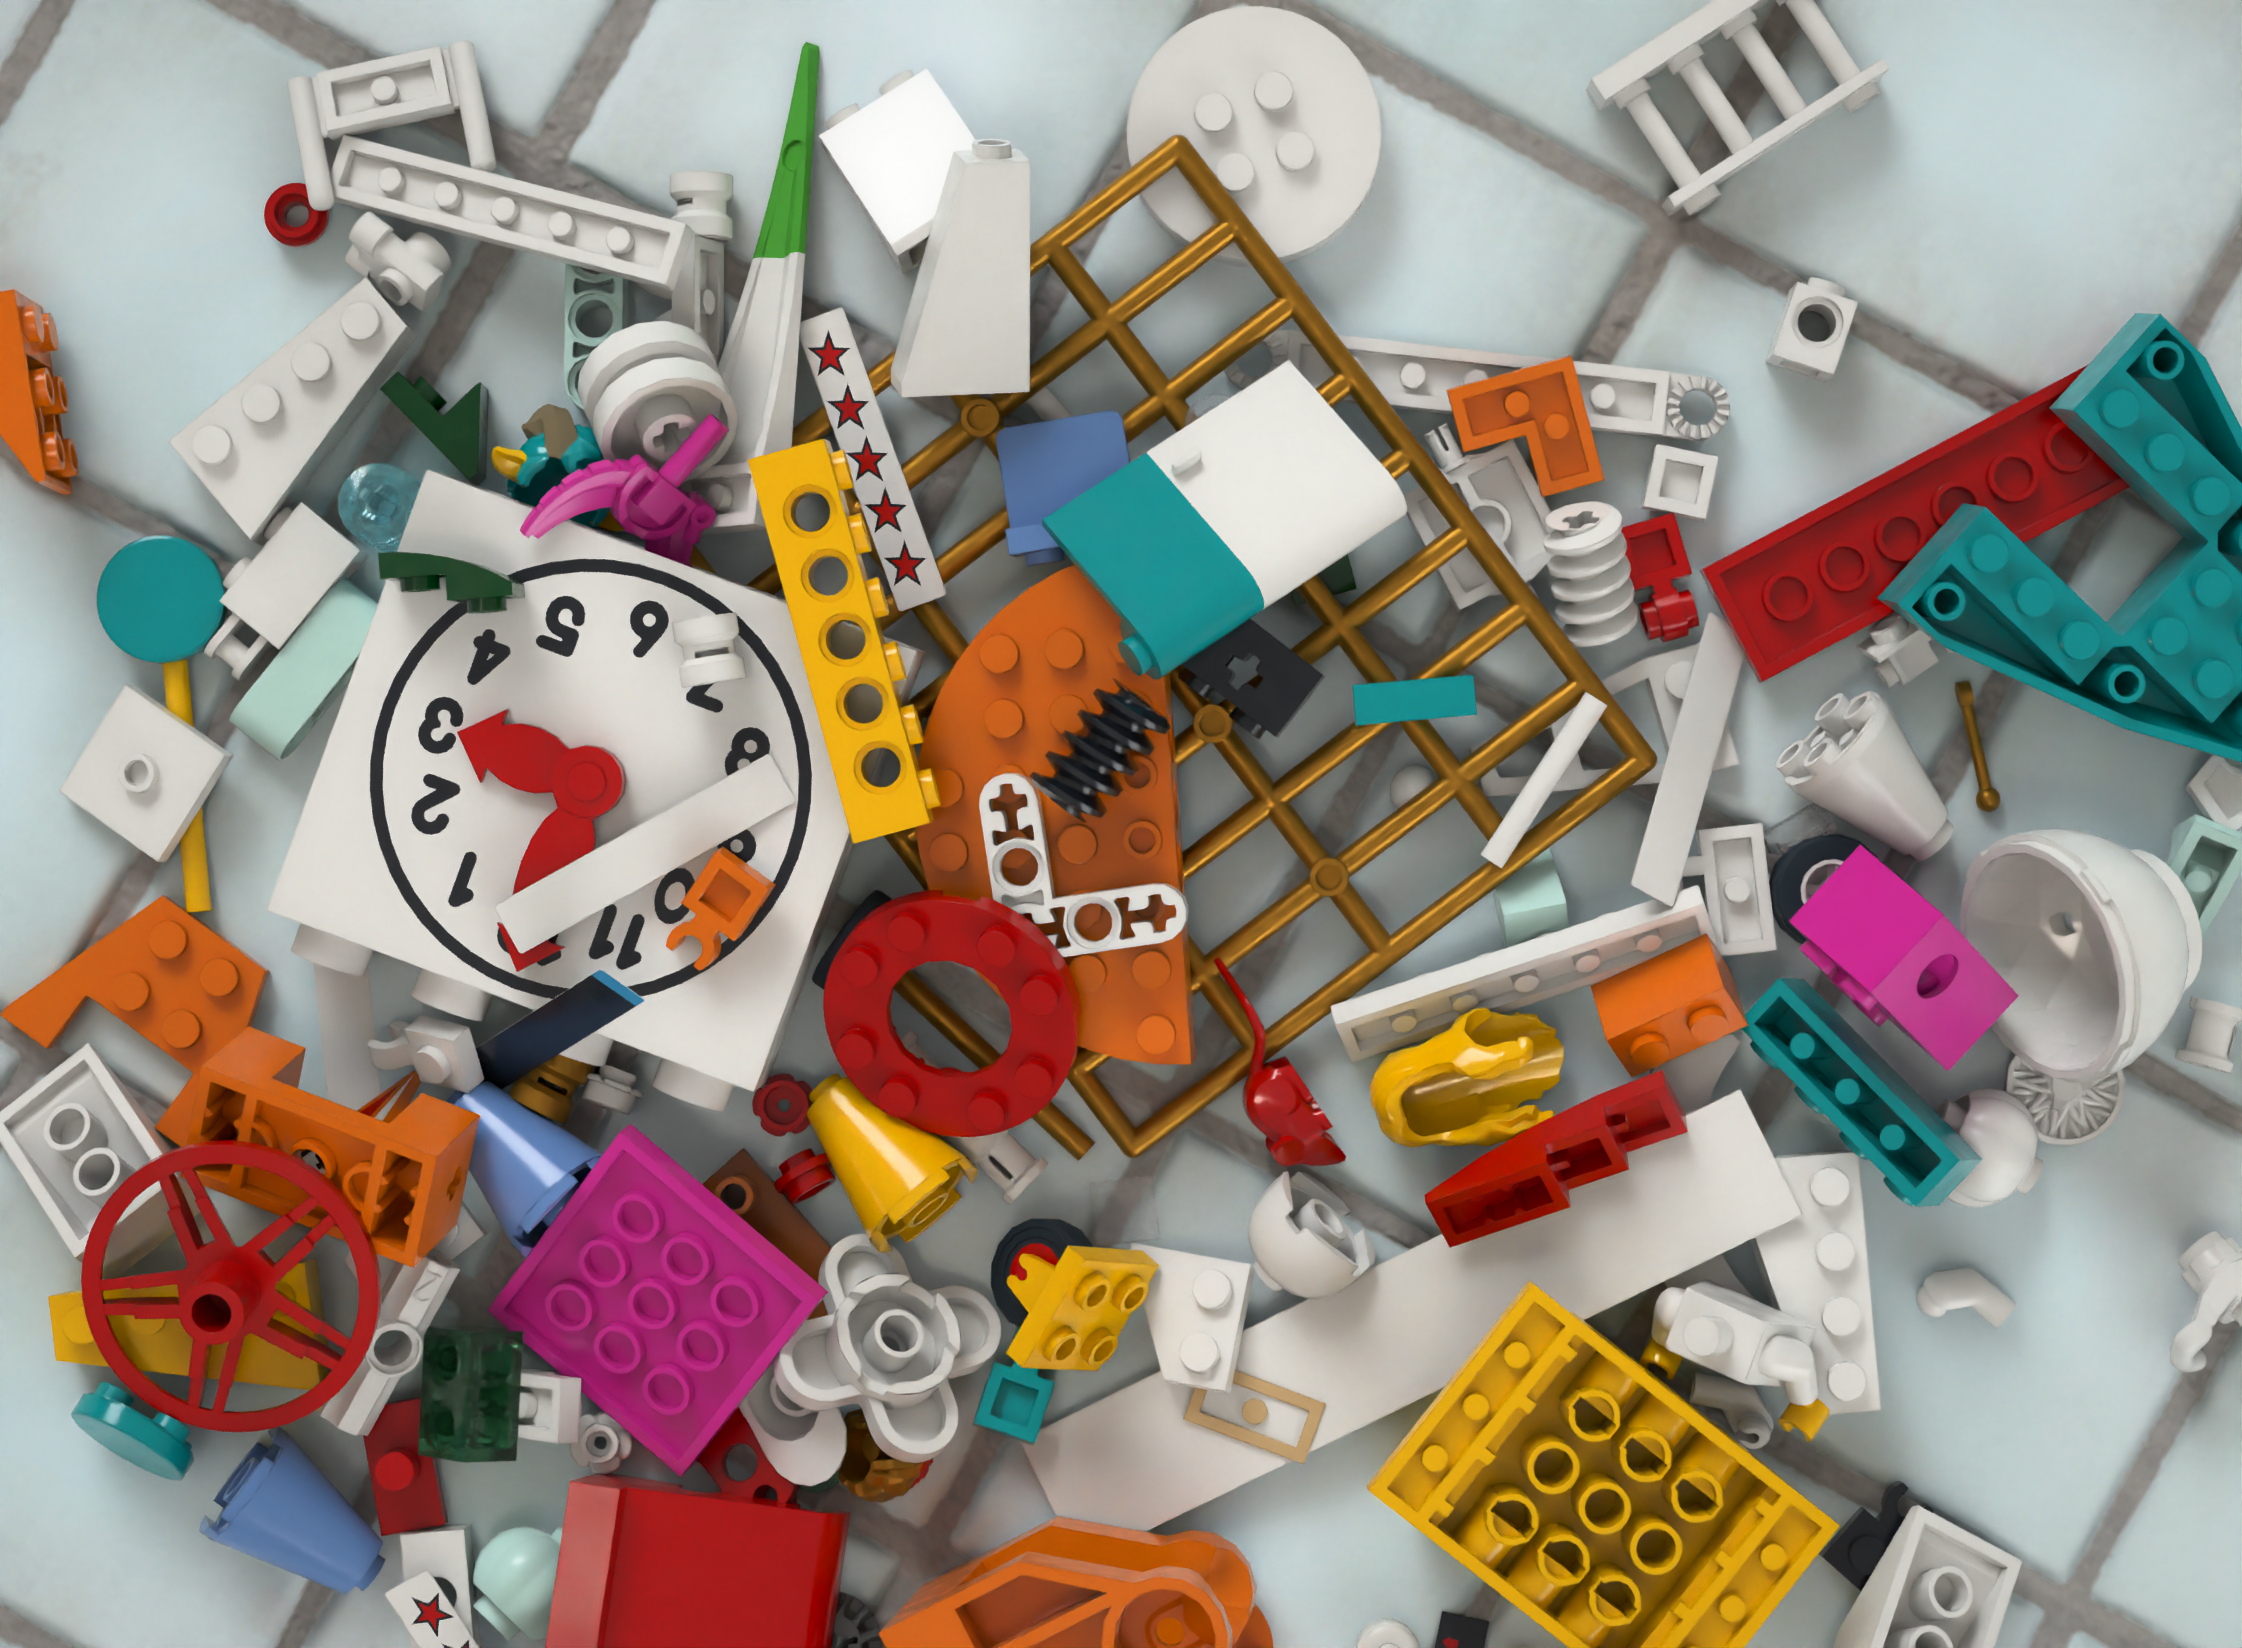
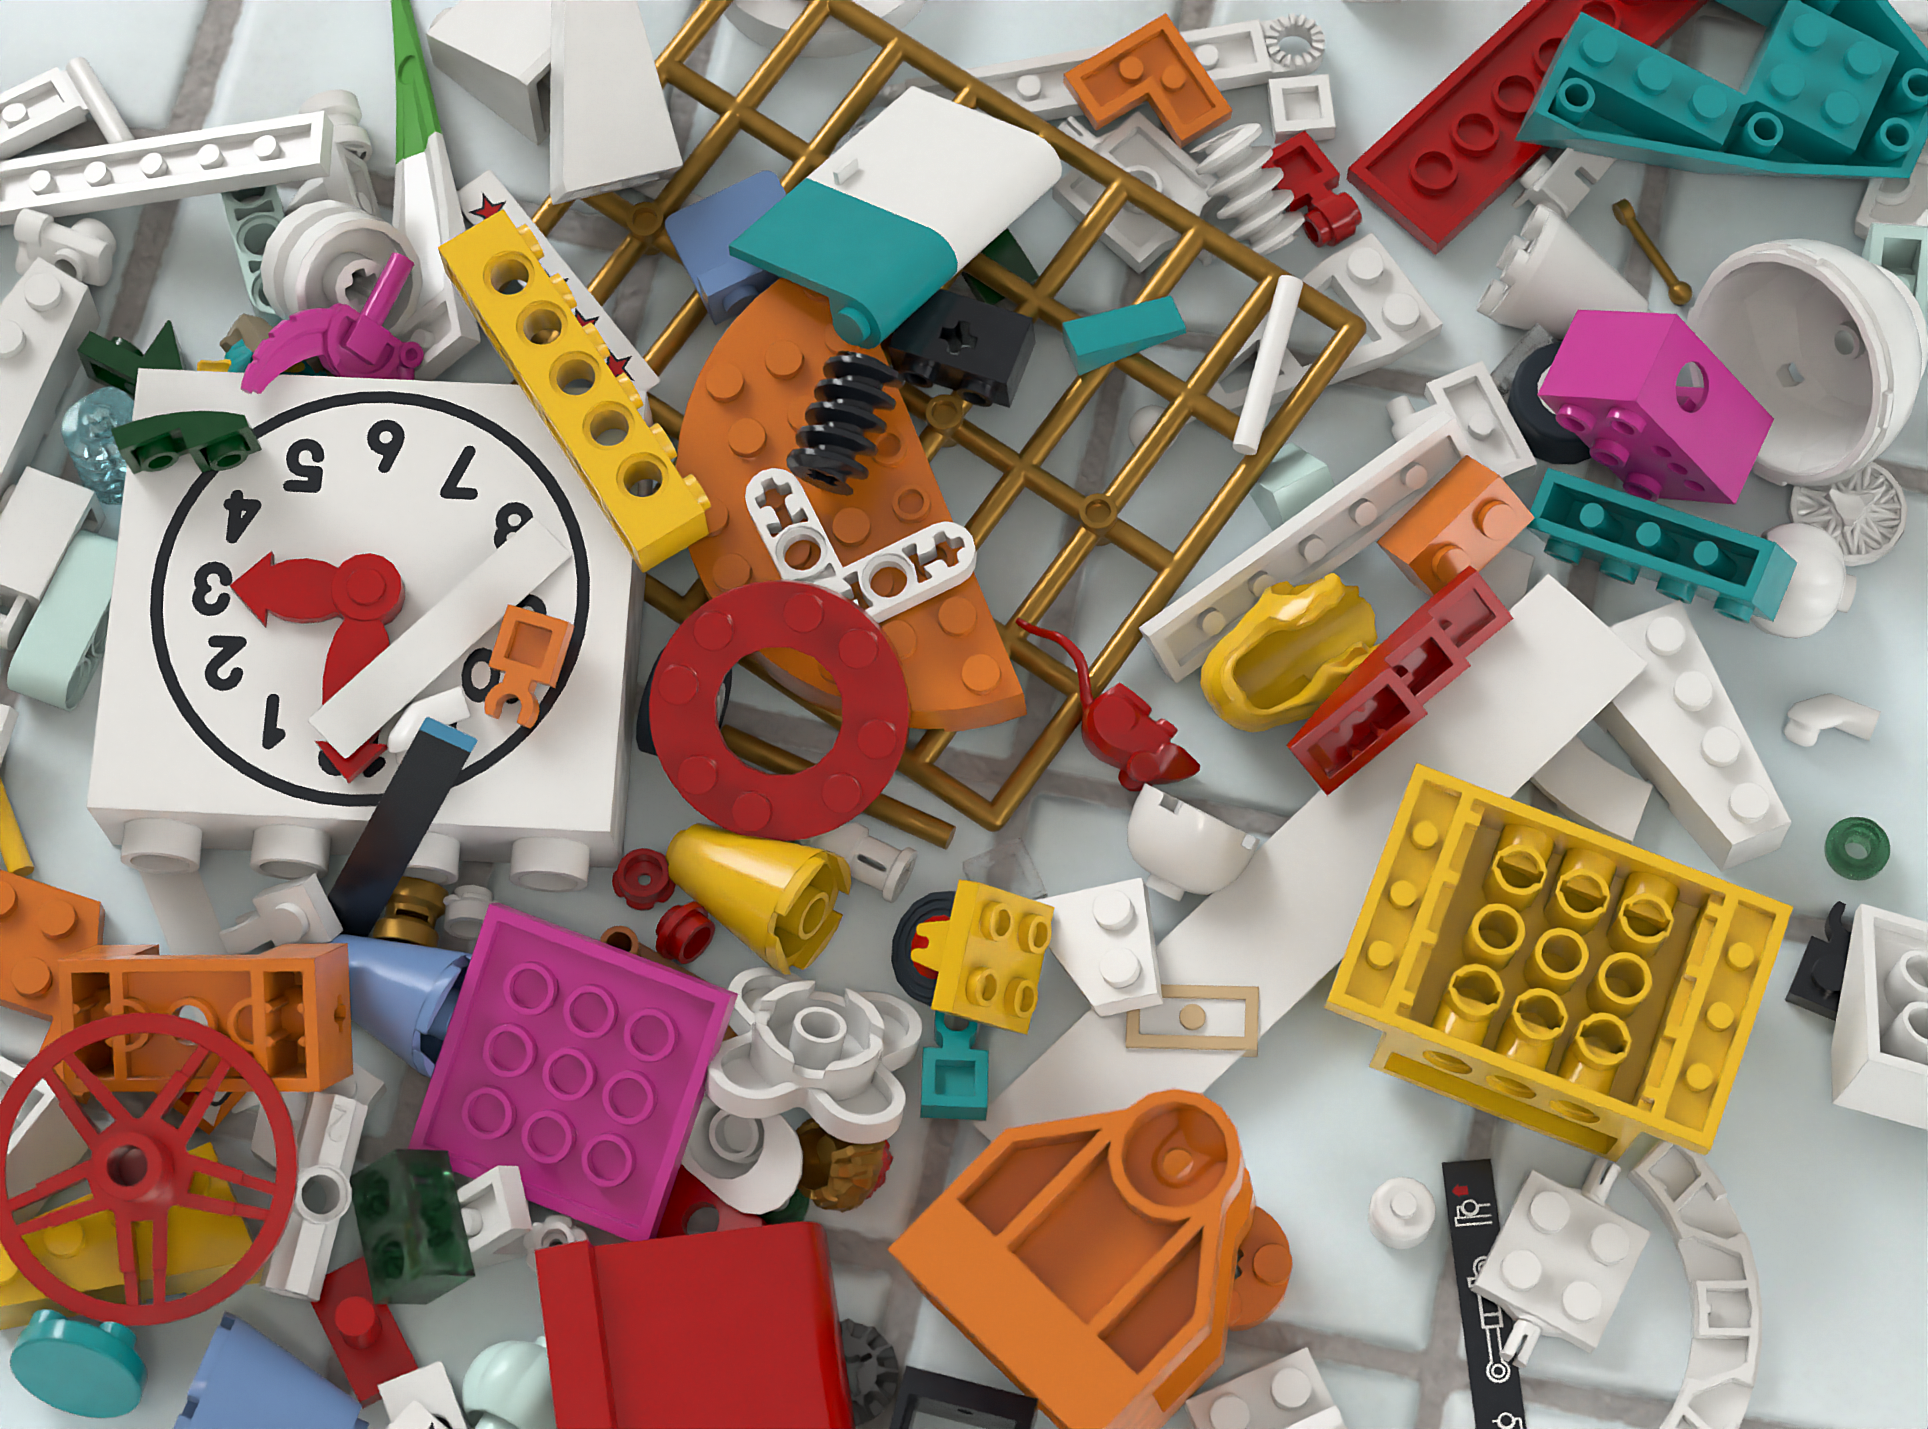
camera: 20 degrees left, 20 degrees down
white wheel [672,612,747,688] -> none
white sticker [1631,613,1744,907] -> none
white torso [1639,1280,1830,1443] -> none
none -> white arm [388,686,471,766]
none -> clear green plate [1824,817,1890,881]

